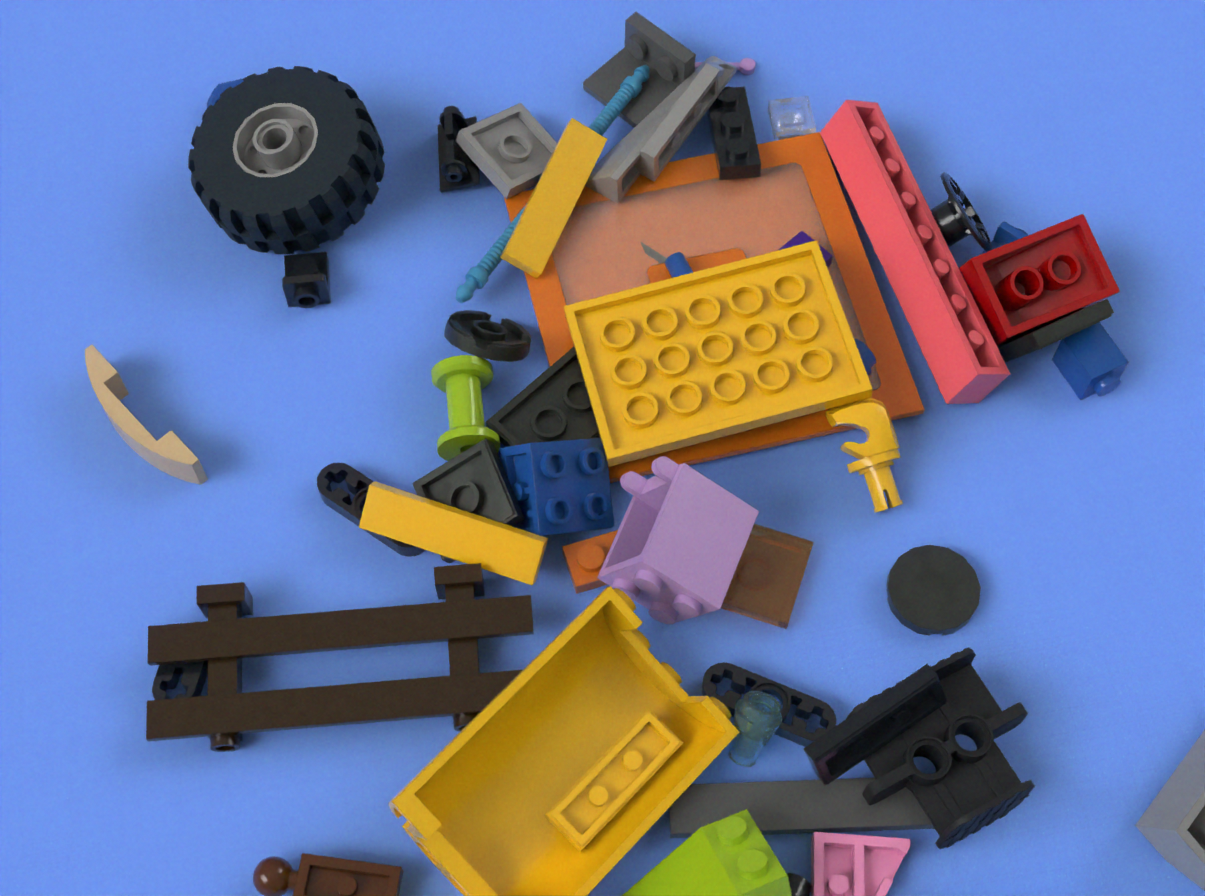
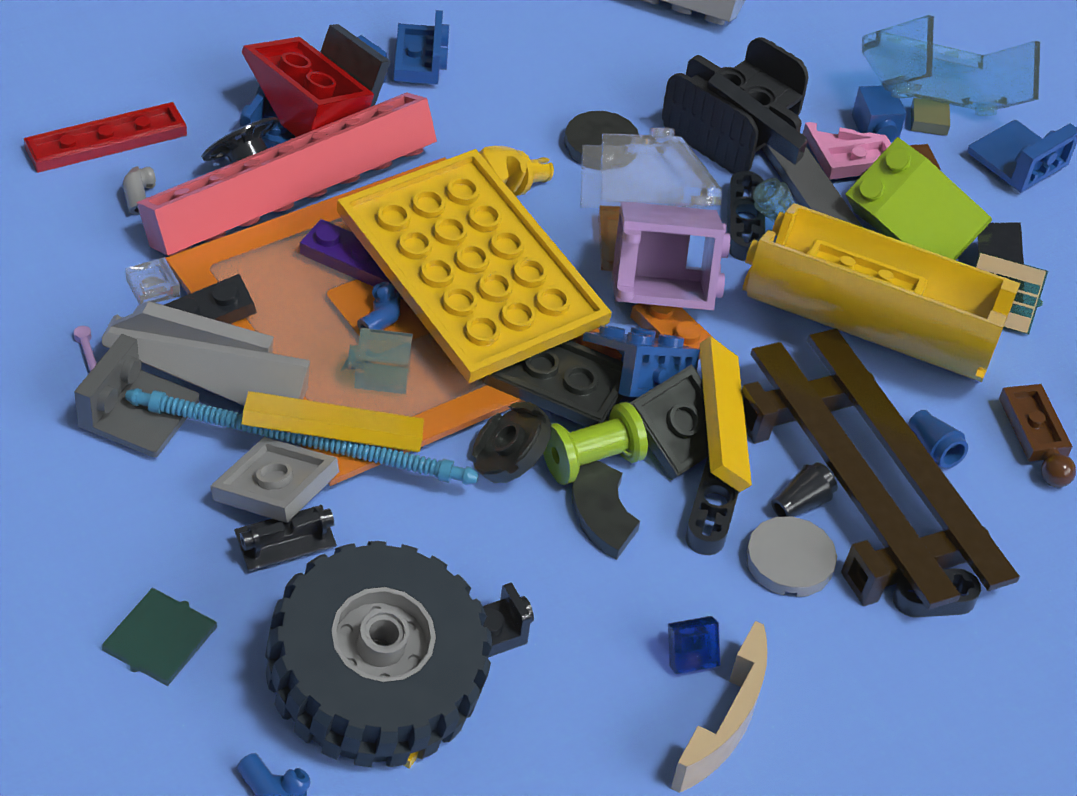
camera: 115 degrees left, 15 degrees down
none -> red tile [24,102,187,173]
none -> piece [102,587,217,686]
none -> light grey arm [123,166,156,215]
none -> clear light blue brick [347,328,413,394]
none -> blue bracket [394,10,449,85]
none -> pearl dark grey tile [572,461,640,560]
none -> clear windscreen [580,128,722,209]
none -> clear blue tile [668,616,720,674]
none -> light grey tile [746,516,837,597]
none -> black cone [771,462,838,517]
none -> blue cone [908,410,968,468]

